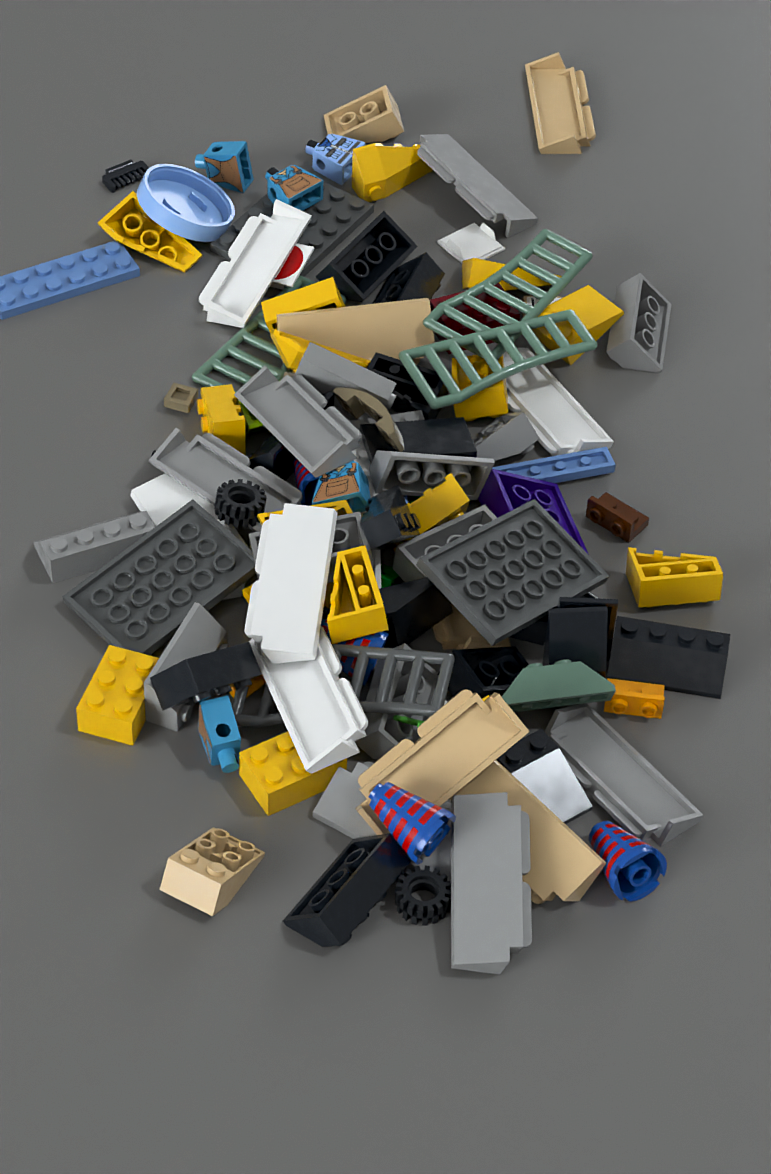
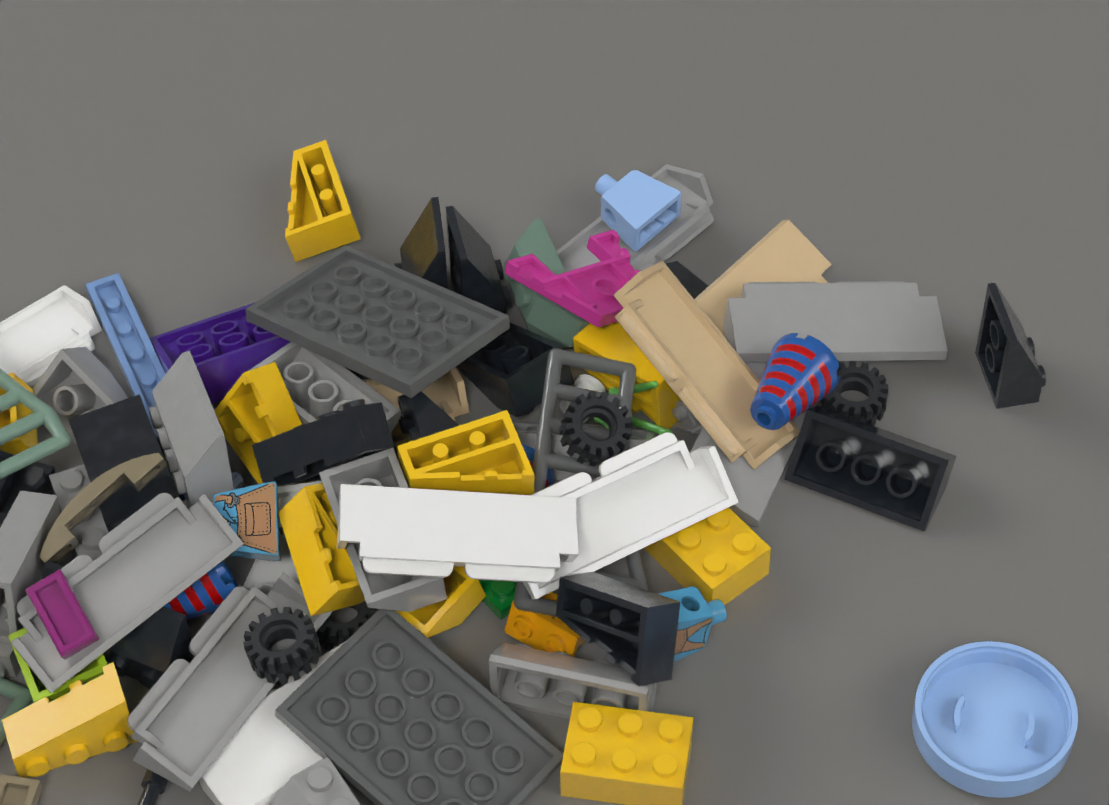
camera: 95 degrees left, 5 degrees up
tan slope [160,827,265,916] -> none
reddish brown bracket [585,492,649,543] -> none
blue cone [588,821,667,902] -> none
light orange bracket [604,678,665,719] -> none
black slope [607,616,730,699] -> none
none -> magenta tile [25,569,99,660]
none -> dark pink wing [504,229,640,328]
none -> black tyre [559,391,633,466]
none -> light blue torso [595,170,681,252]
none -> light blue piece [912,641,1078,798]
none -> black slope [975,283,1046,409]

